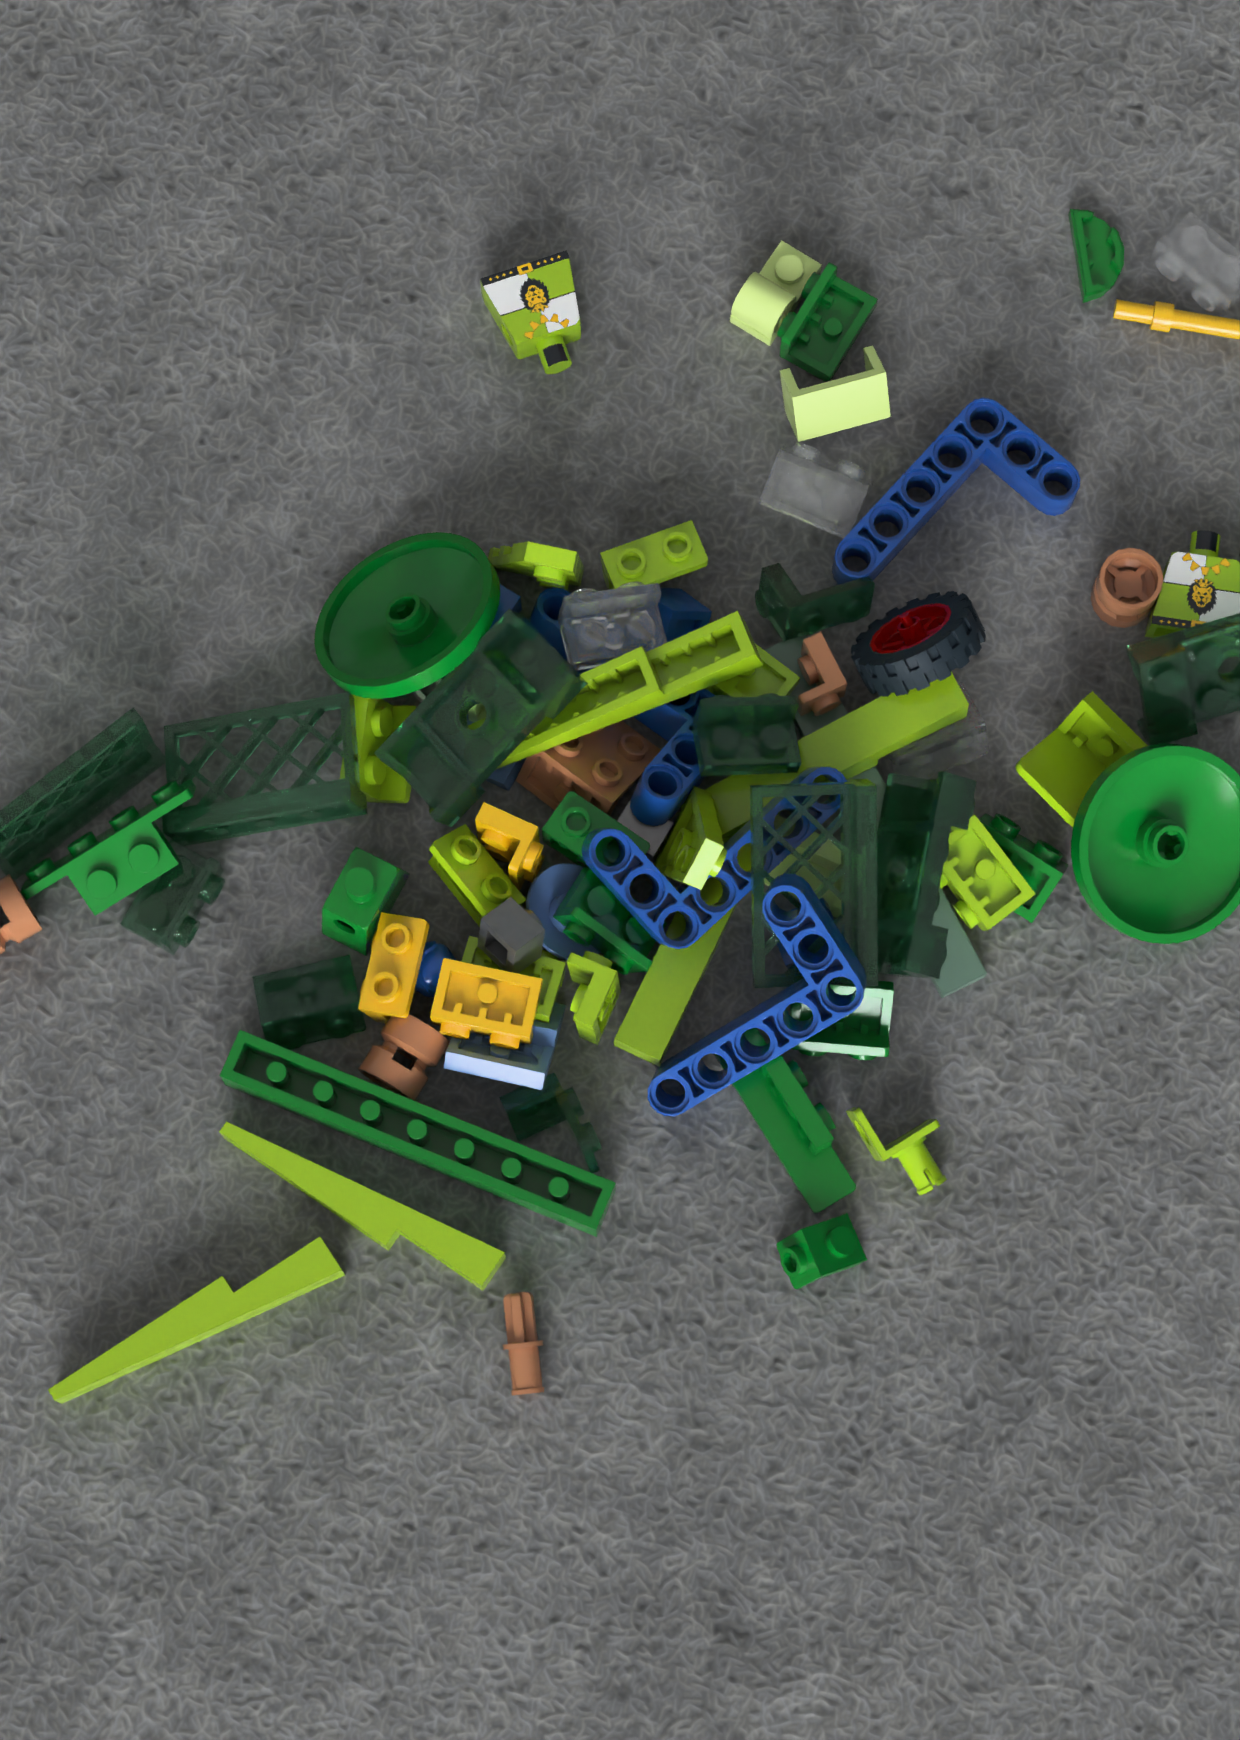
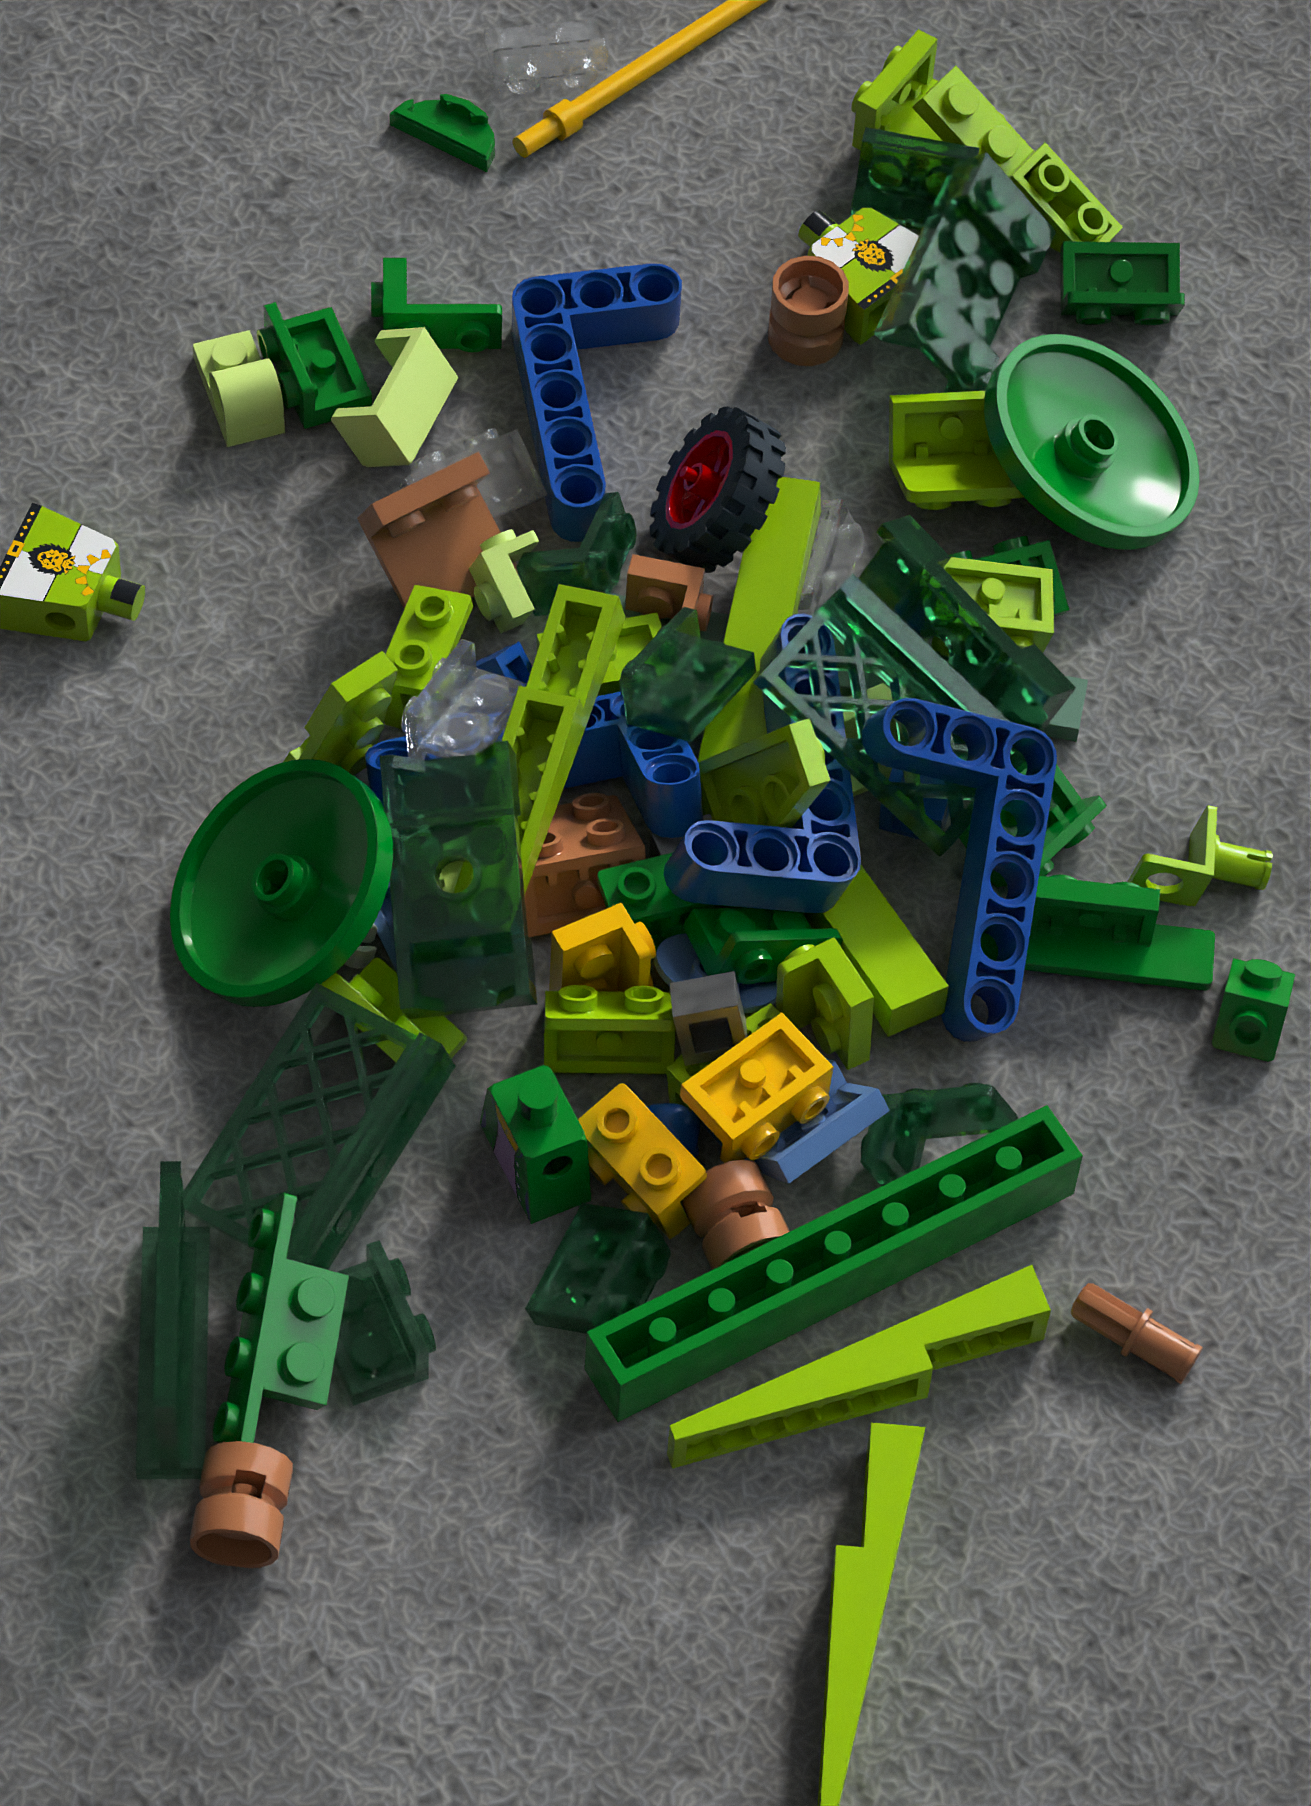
camera: 55 degrees left, 20 degrees down
none -> nougat bracket [357,451,519,609]
none -> green bracket [371,258,502,353]
none -> yellowish green bracket [469,529,539,633]

